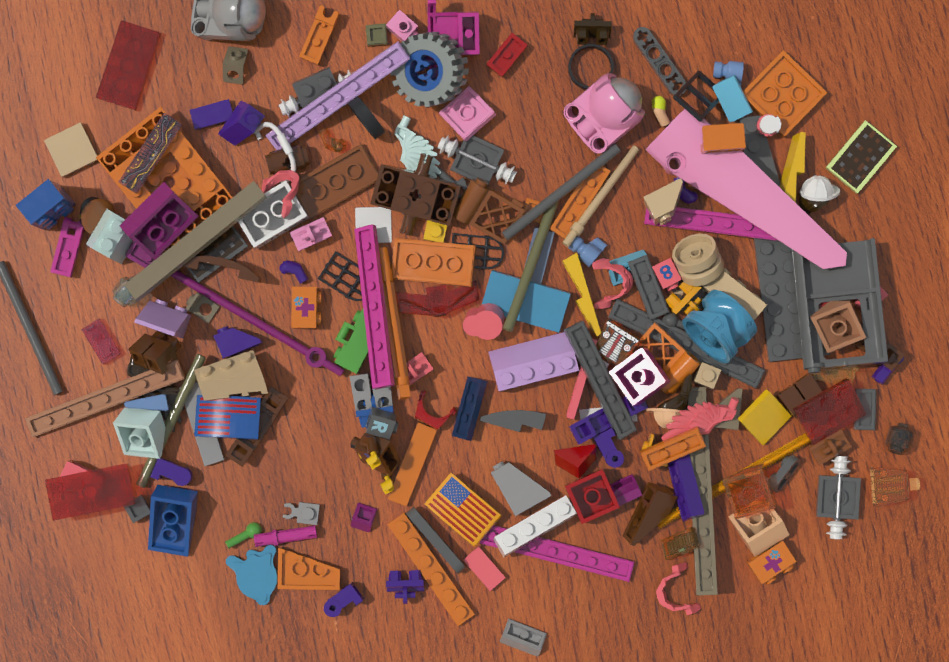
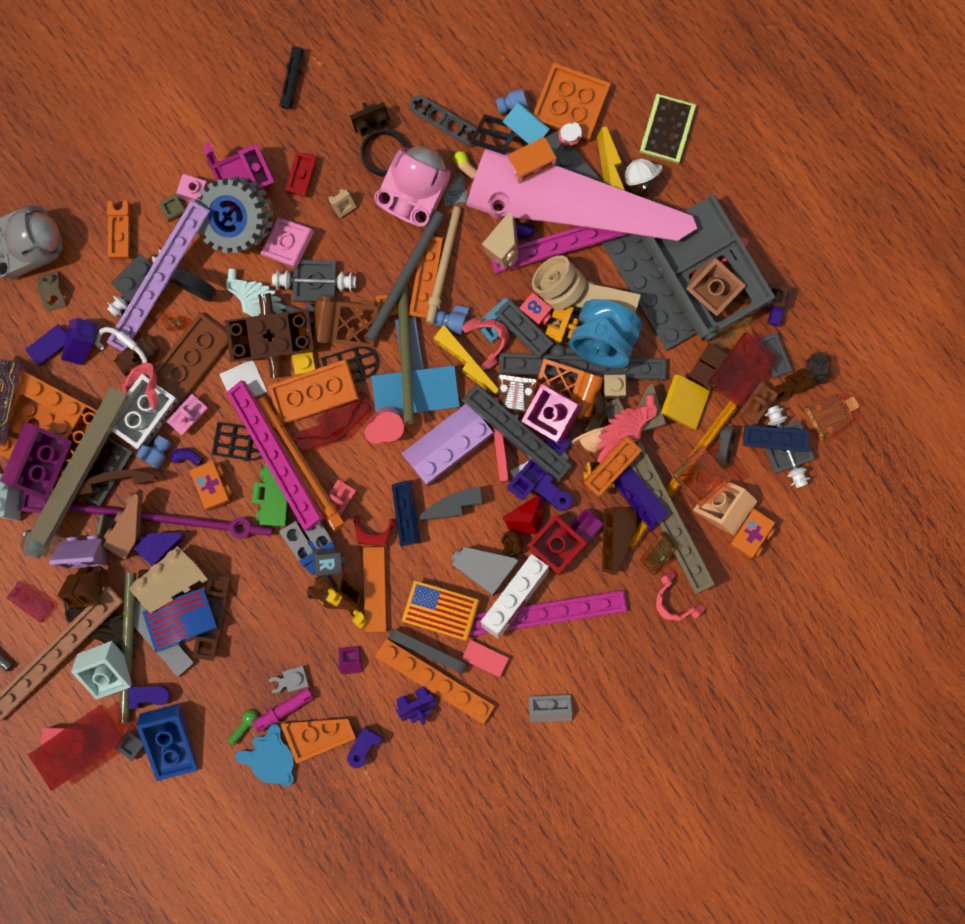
camera: 20 degrees left, 5 degrees down
medium blue slope [124,394,170,411] -> none
none -> nougat slope [103,489,143,560]
none -> medium blue piece [136,435,172,470]
none -> tan tile [329,189,356,218]
none -> light grey sticker [443,172,467,206]
none -> reddish brown plate [501,530,523,557]
none -> dark blue plate [743,425,809,452]
none -> reddish brown plate [775,368,814,402]

